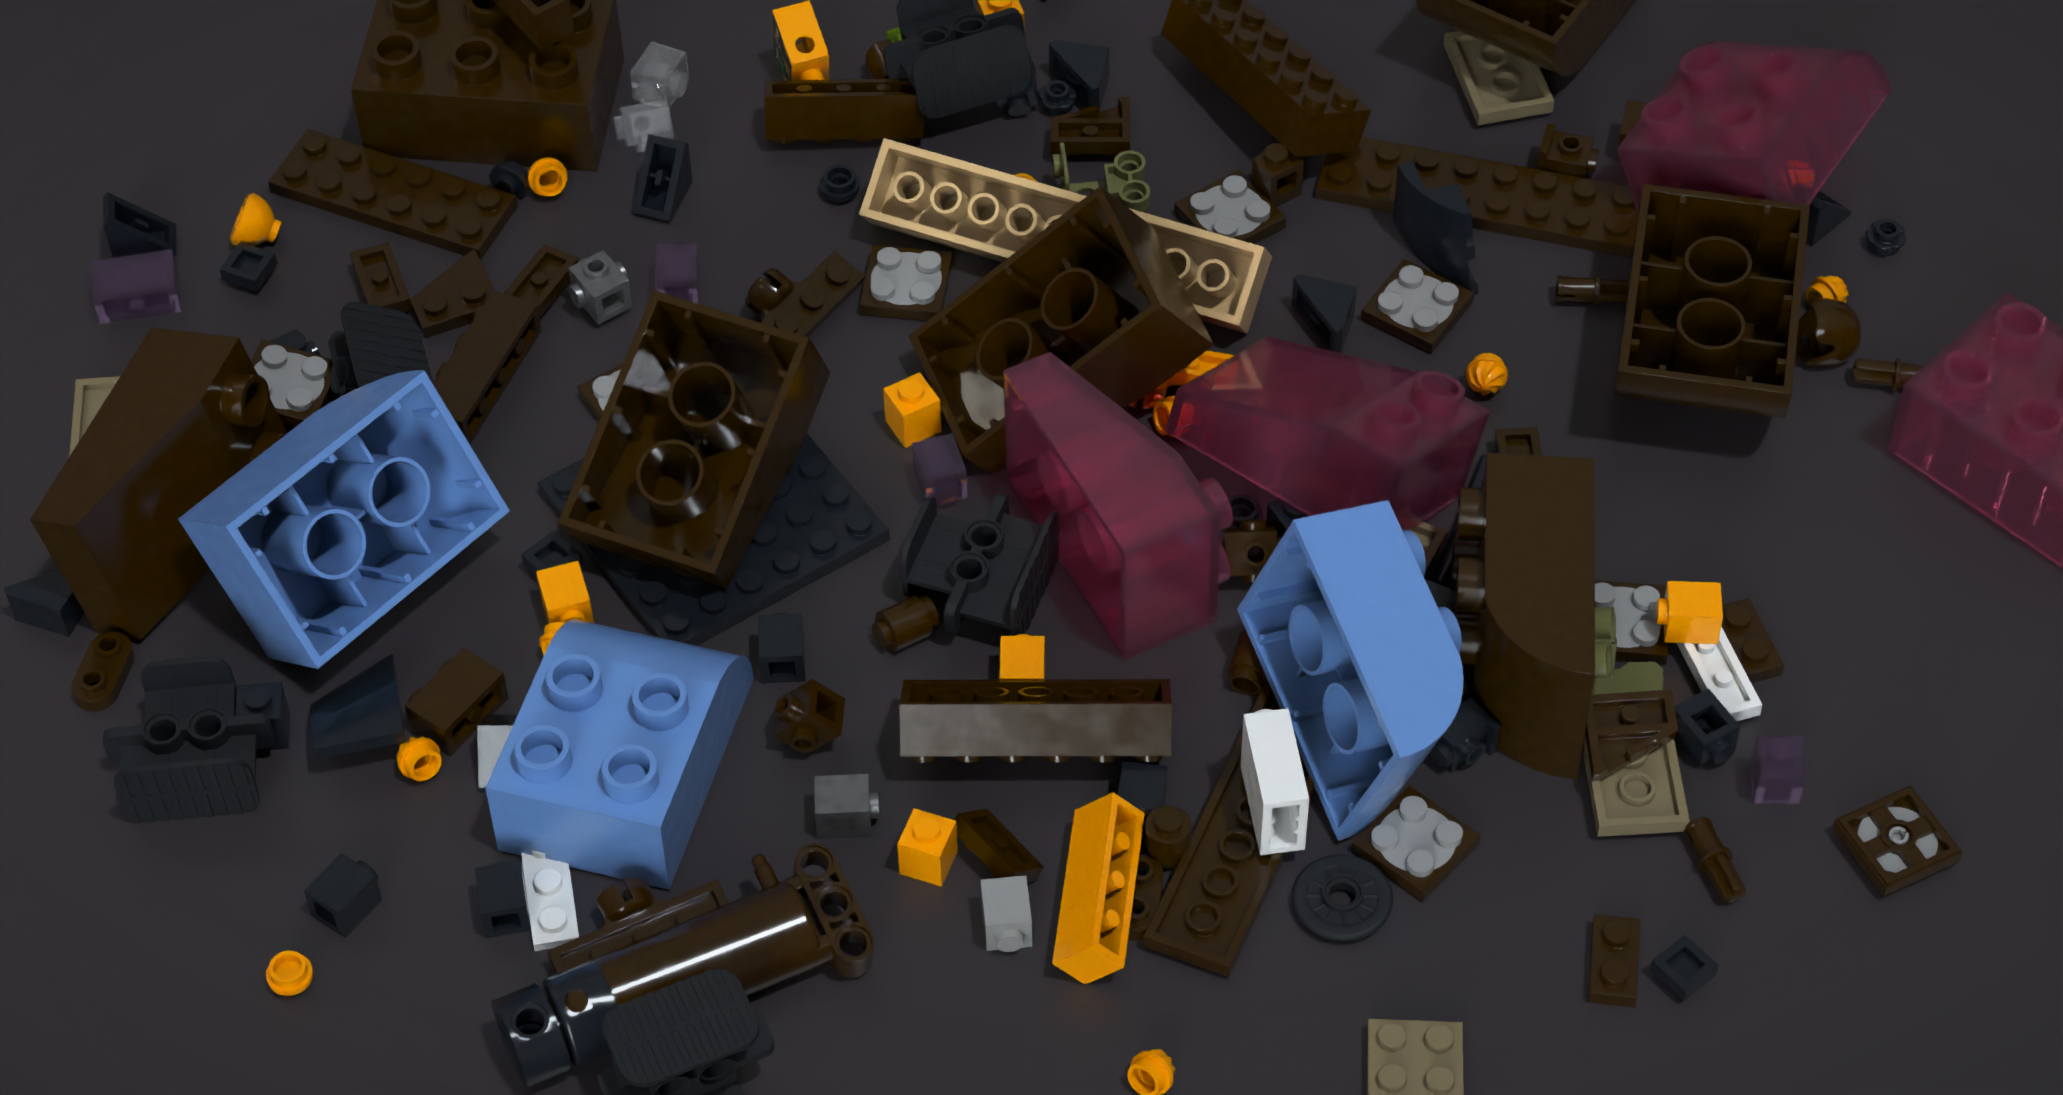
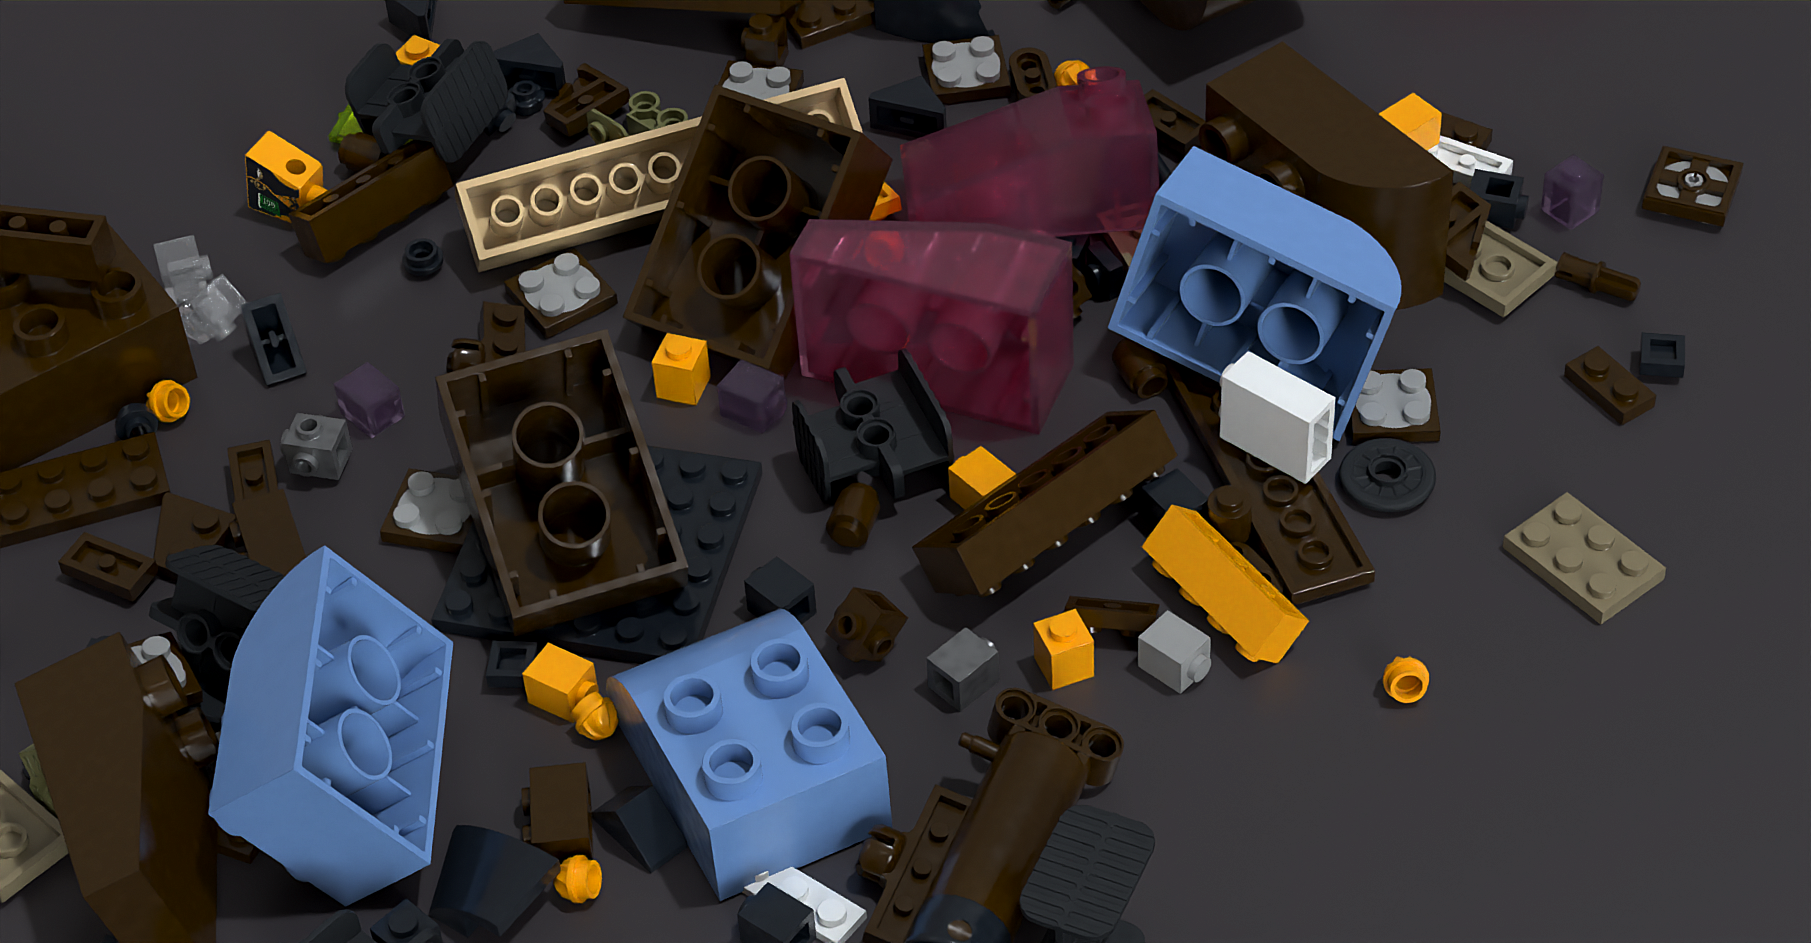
camera: 40 degrees left, 5 degrees down
none -> dark brown plate [1009,47,1057,111]

